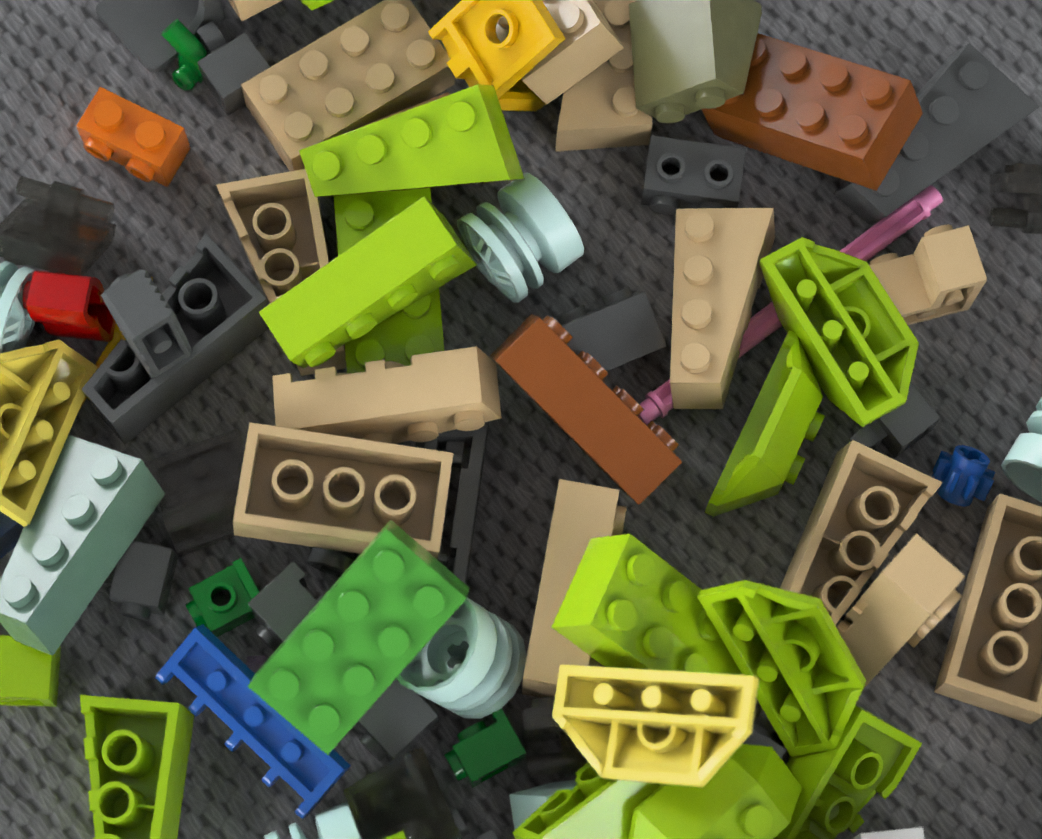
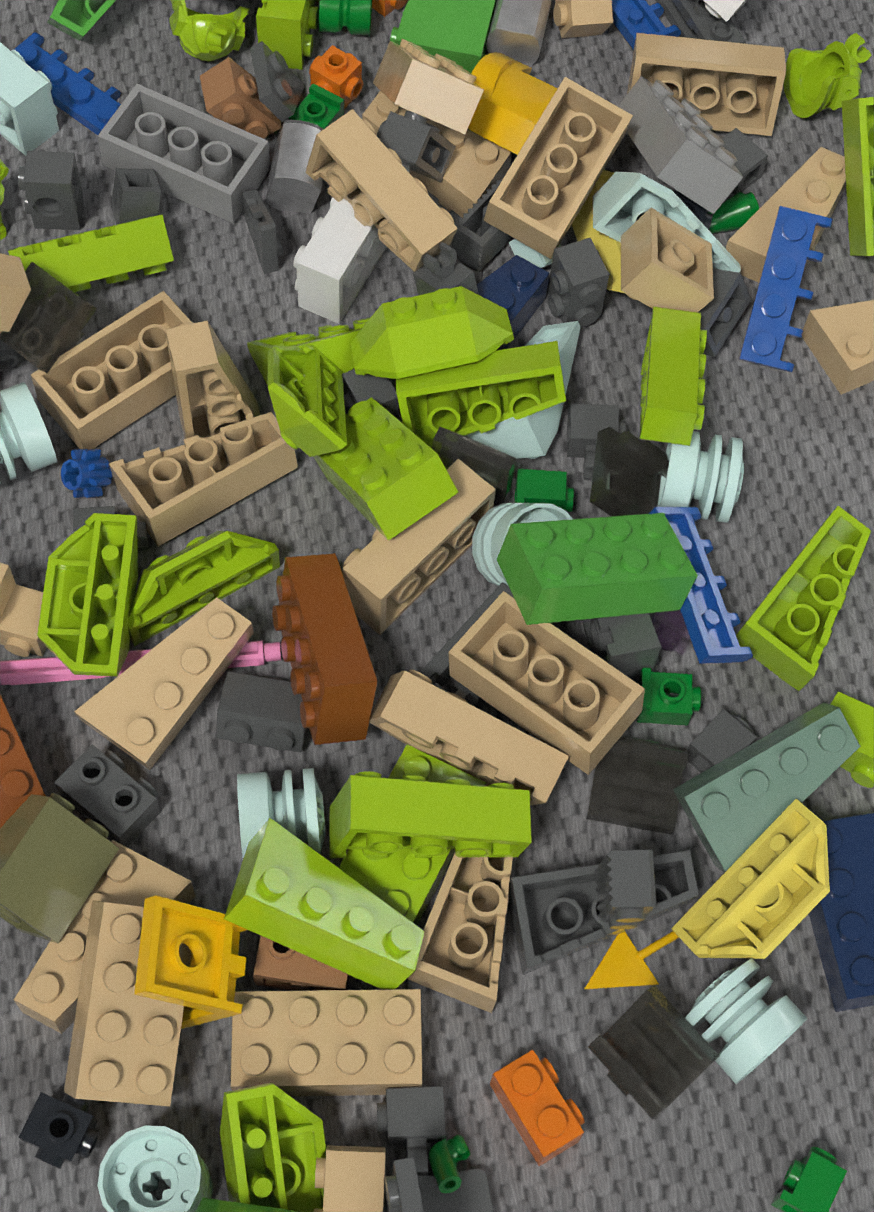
camera: 150 degrees left, 10 degrees down
red brick [22,271,116,342] -> none
light yellow wedge [552,665,759,787] -> none

